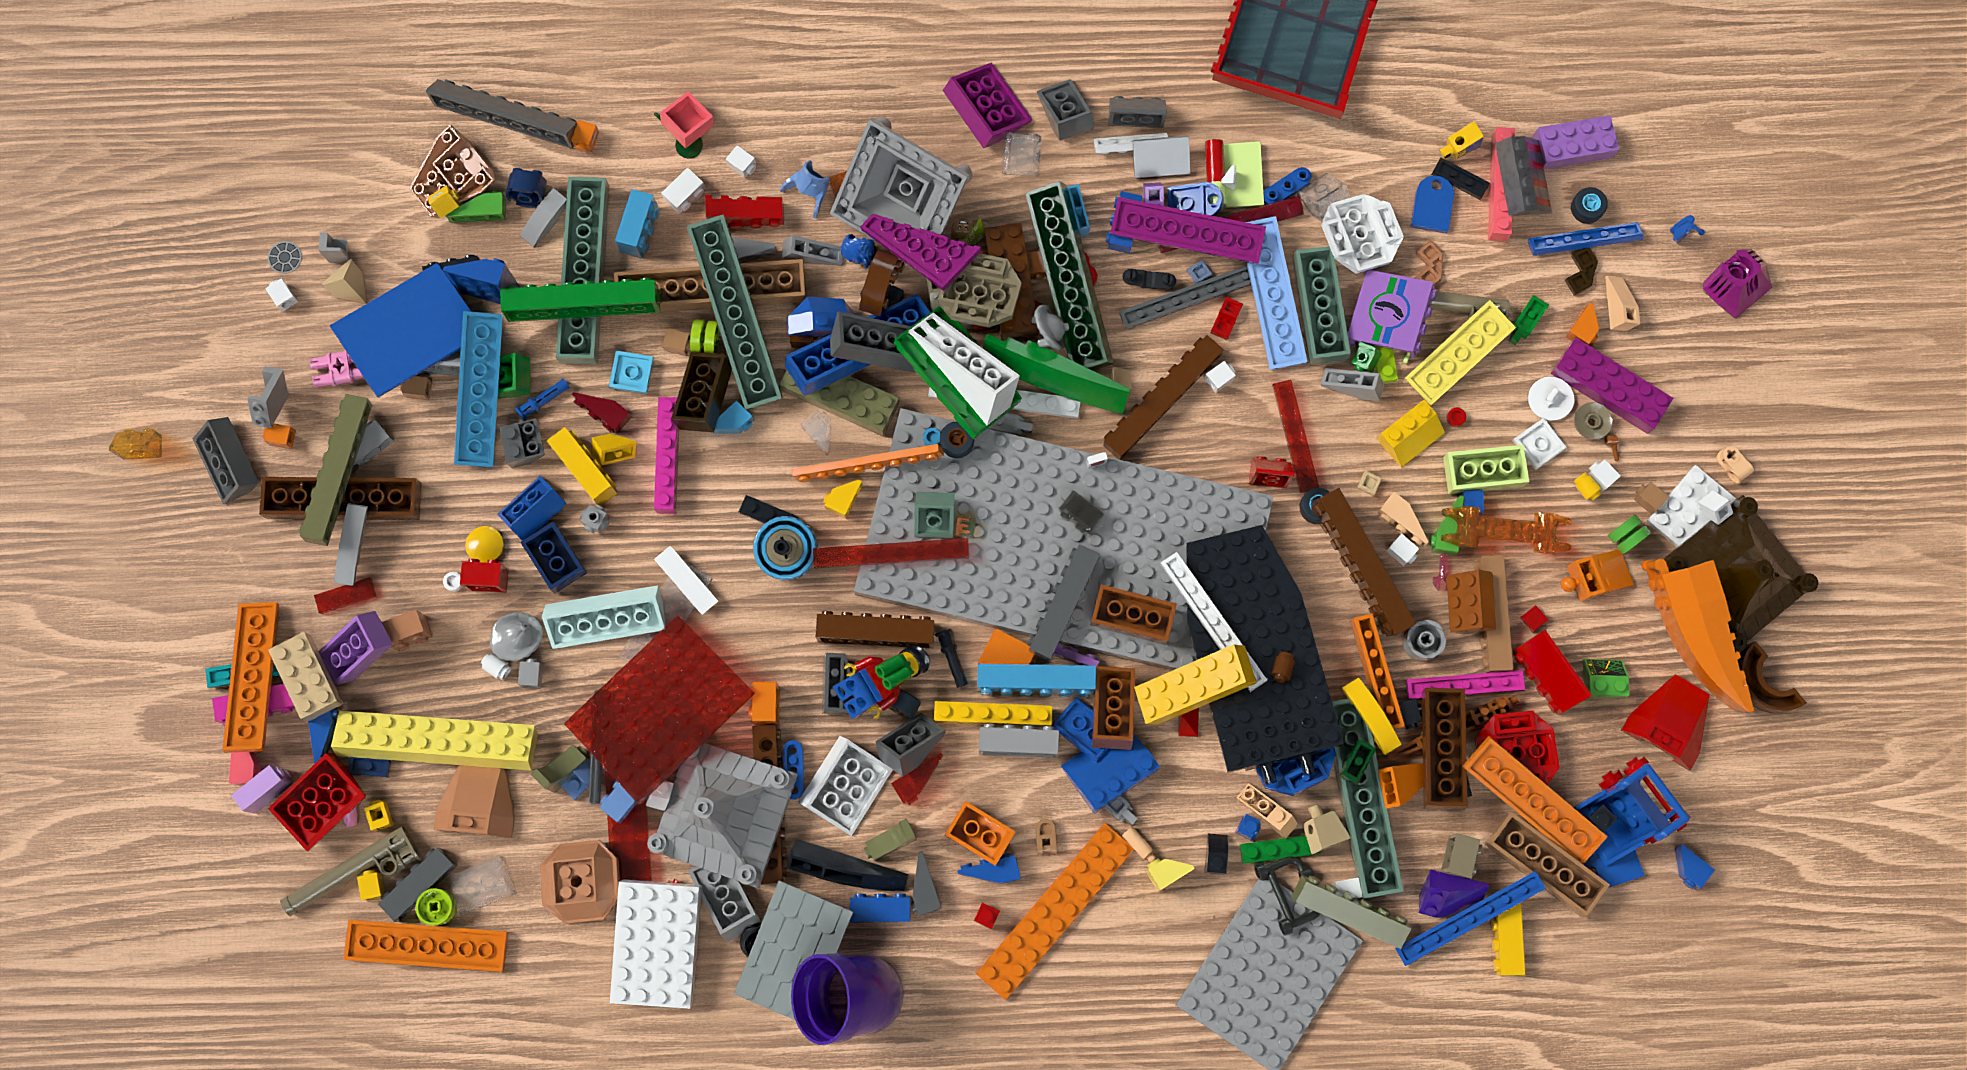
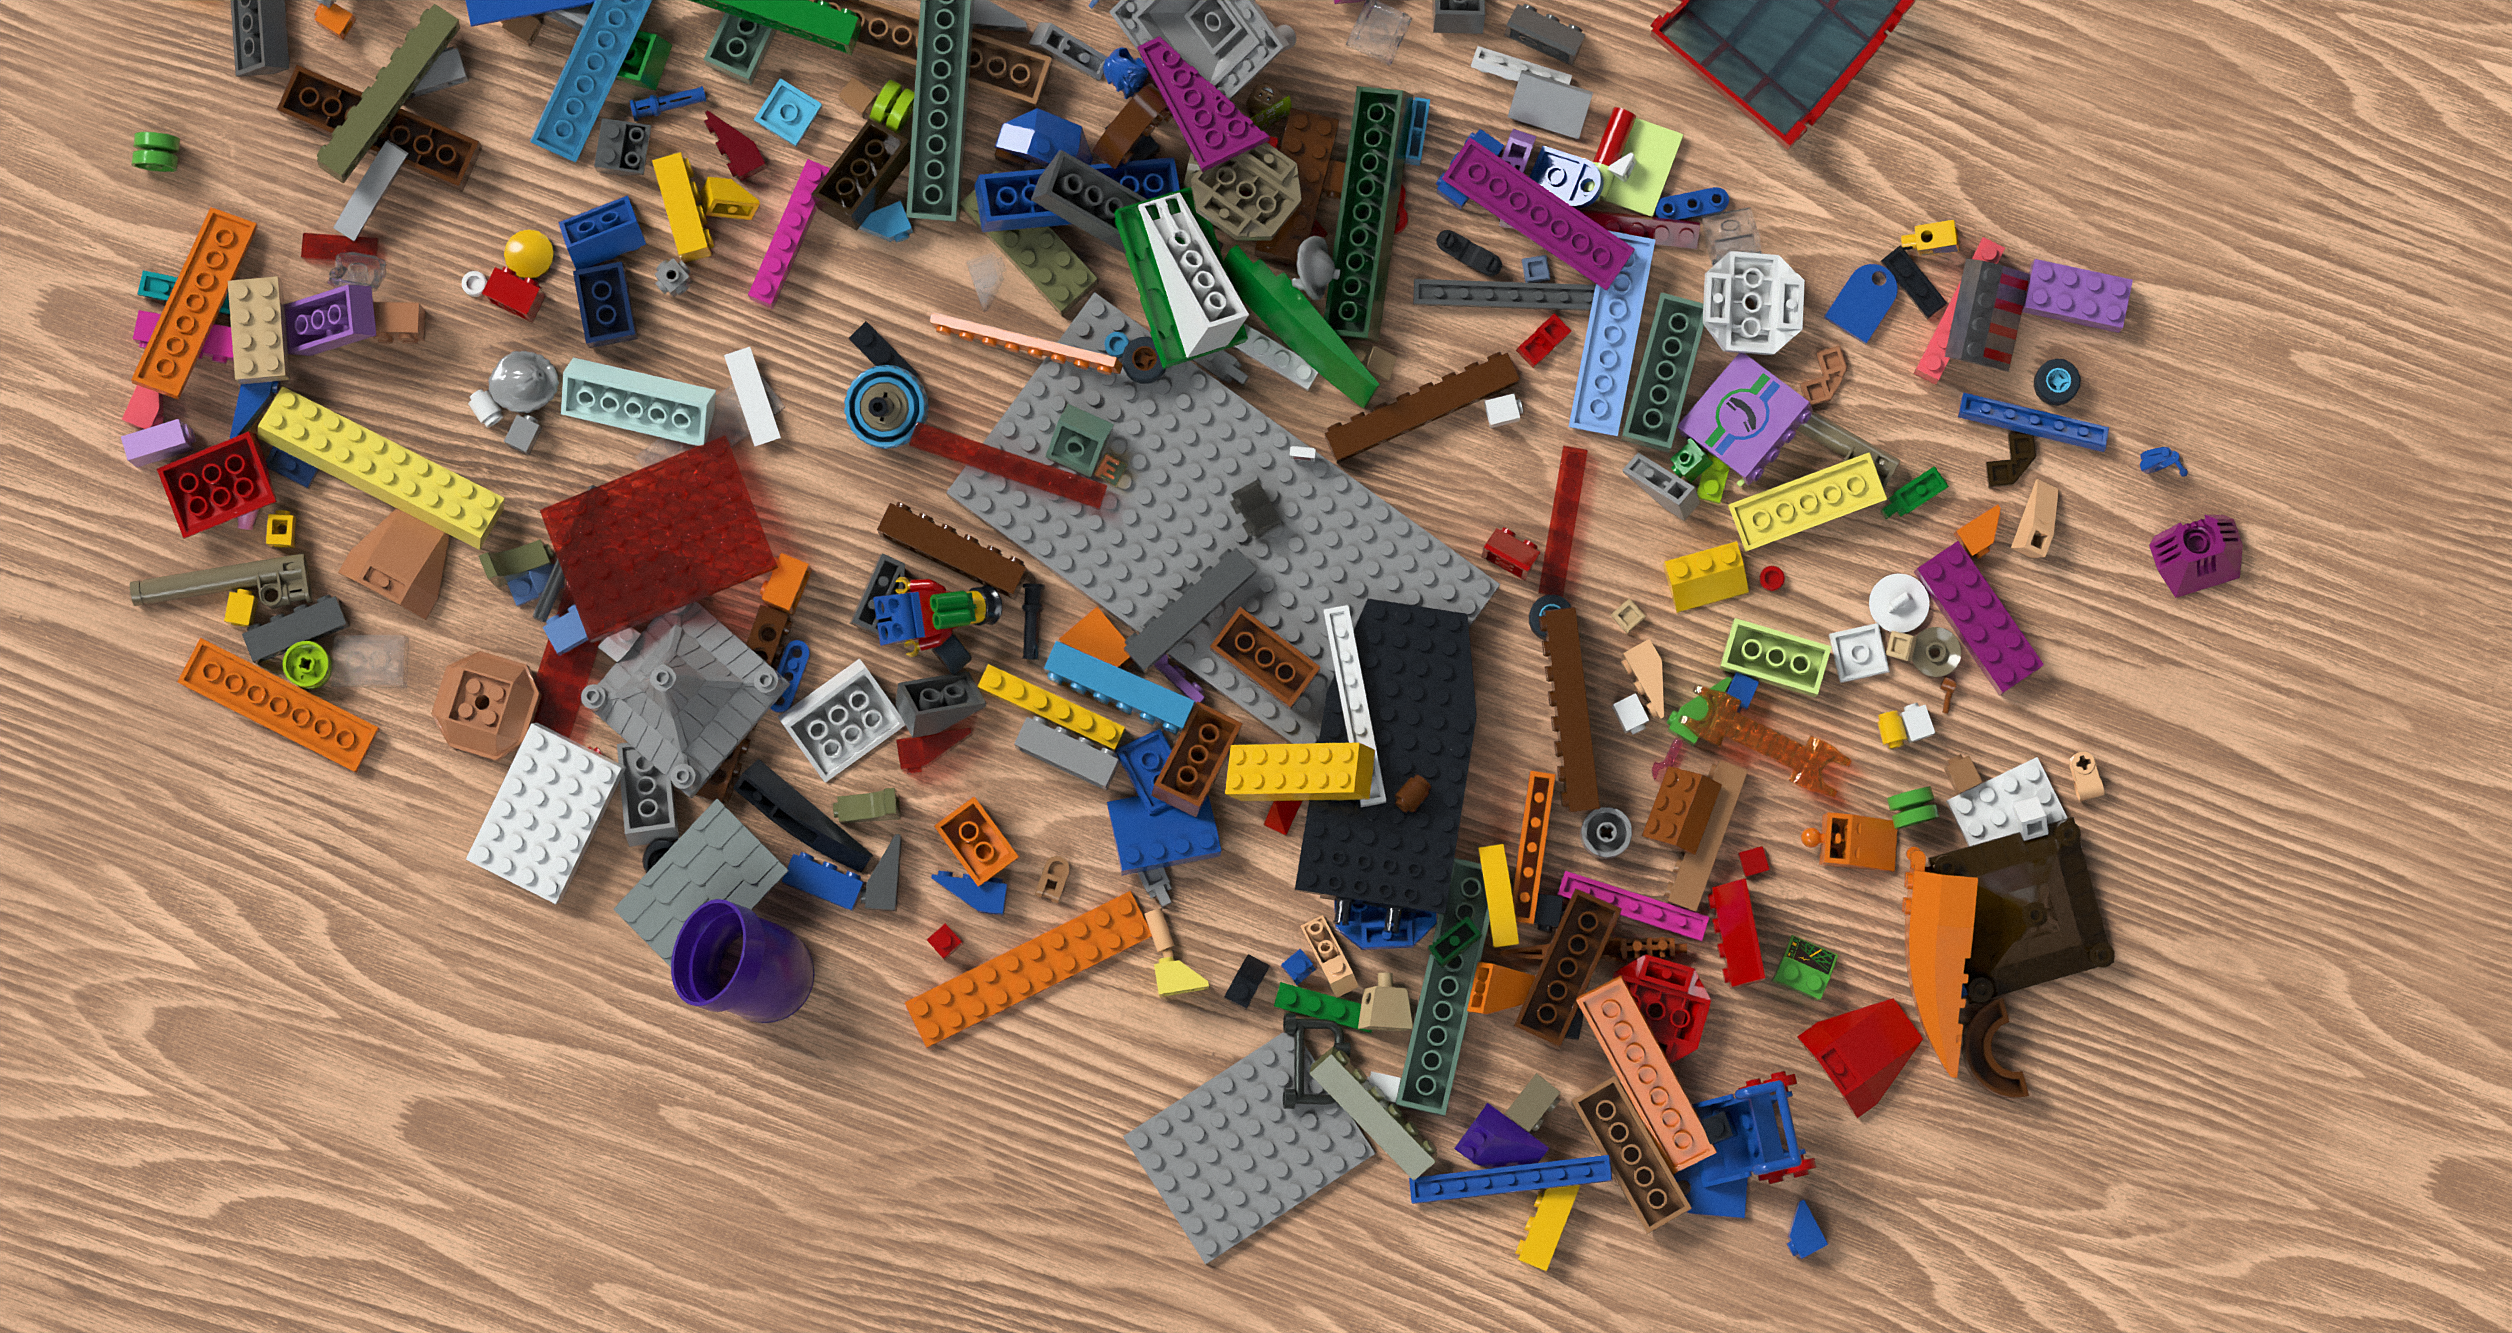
camera: 25 degrees right, 5 degrees up
yellow slope [823,480,863,519] -> none
none -> bright green wheel [131,132,180,172]
none -> clear slope [327,252,388,293]
none -> tan tile [1886,631,1917,661]

